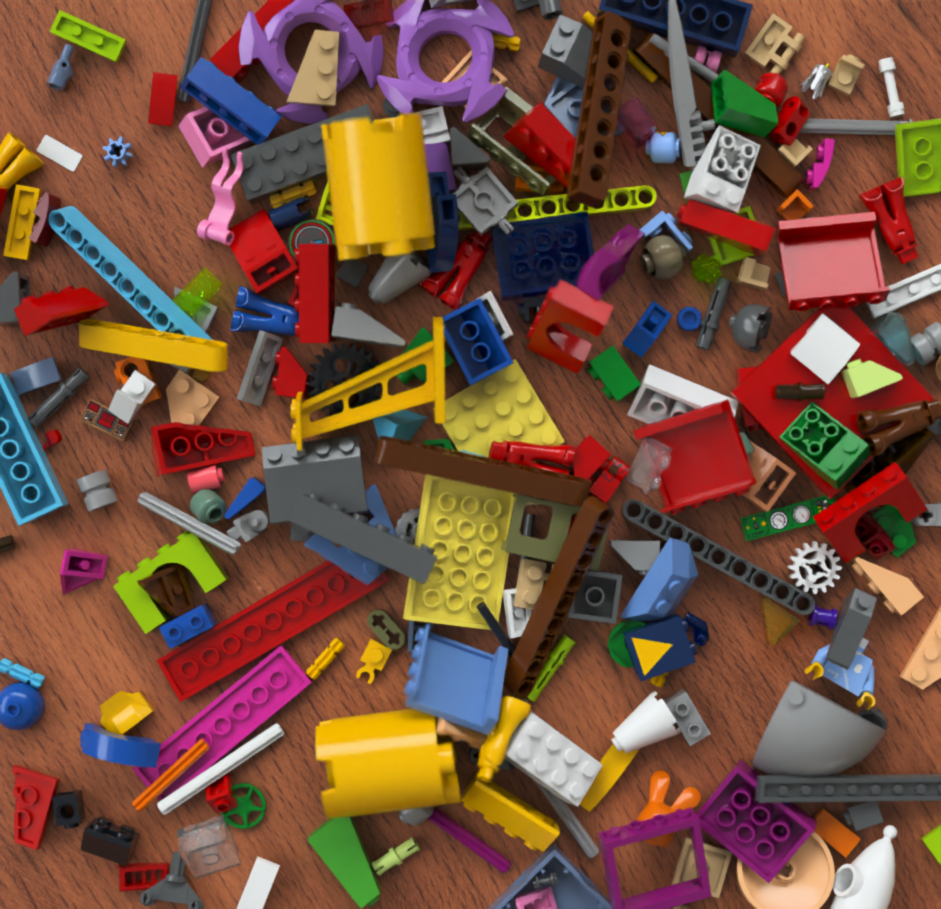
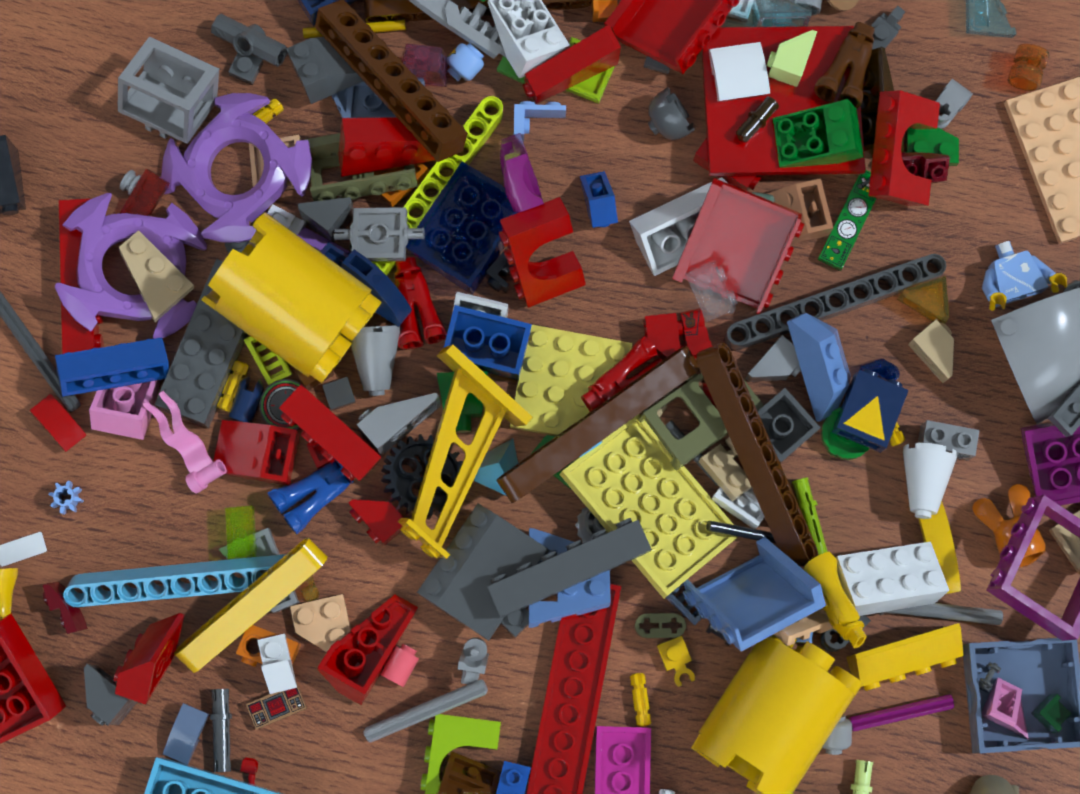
camera: 50 degrees left, 10 degrees down
yellow plate [3,184,42,261] -> none
light grey wheel [76,469,118,512] -> none
sand green head [190,489,226,525] -> none
blue slope [224,477,266,519] -> none
light grey plate [237,330,283,407] -> none
green brick [587,345,641,402] -> none
dark tan plant [640,235,686,280] -> none
blue tile [677,307,702,331] -> none
clear neon green gear [691,253,722,285] -> none
dark grey pin [695,277,732,351] -> none
tan panel [736,257,771,291] -> none
white gear [787,541,842,594] -> none
dark purple bush [808,605,838,630] -> none
dark grey slope [825,588,877,670] -> none
light nougat slope [852,557,924,616] -> none
none -> tan slope [908,319,954,383]

